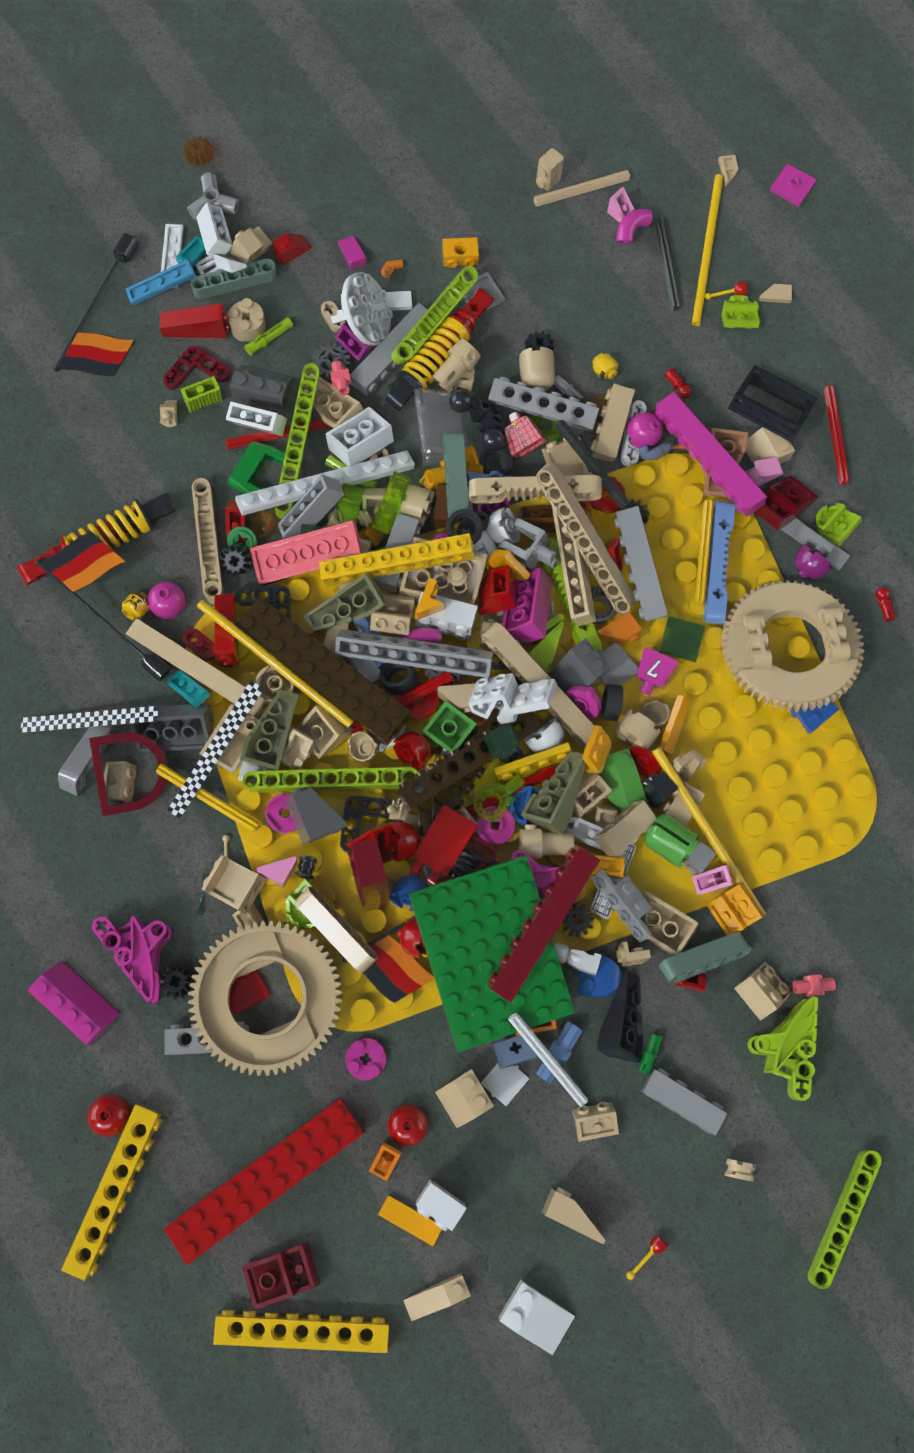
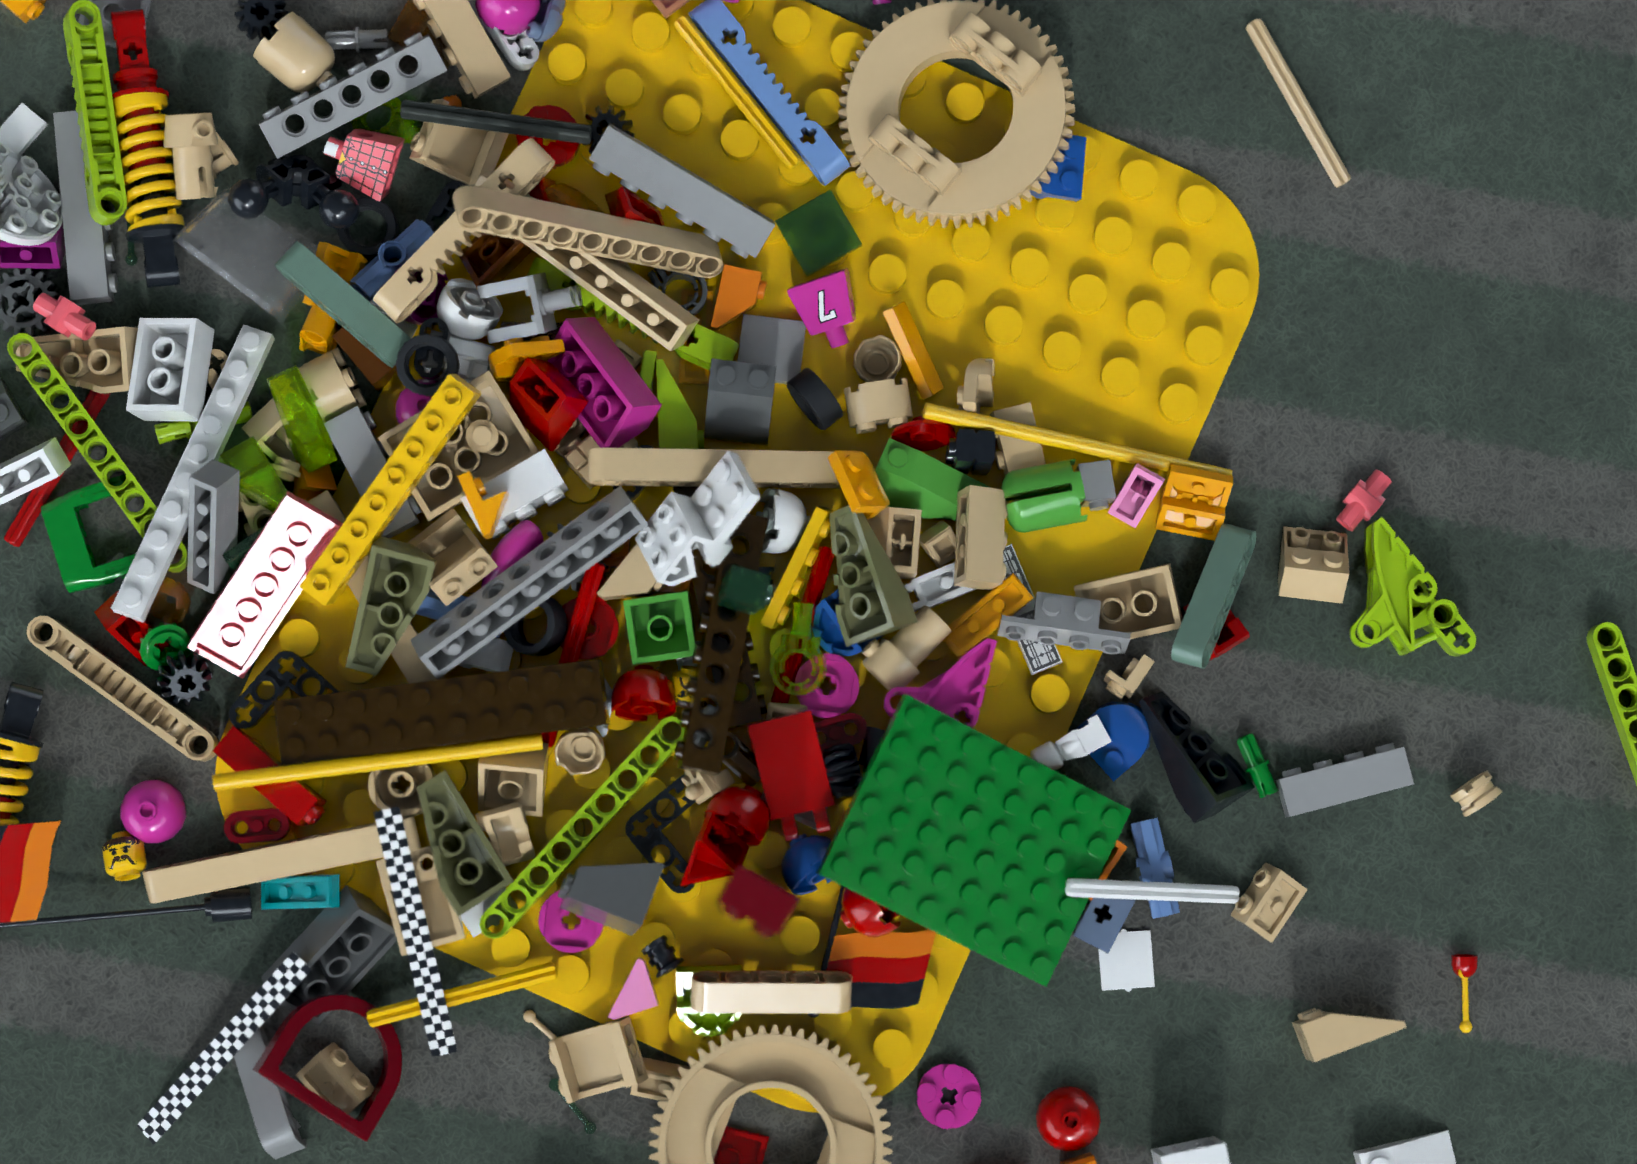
camera: 40 degrees left, 10 degrees up
tan slope [435,1069,494,1128] -> none
dark red brick [487,845,601,1003] -> none
black gear [561,903,594,938] -> none
dark pink plate [566,686,602,721] -> none

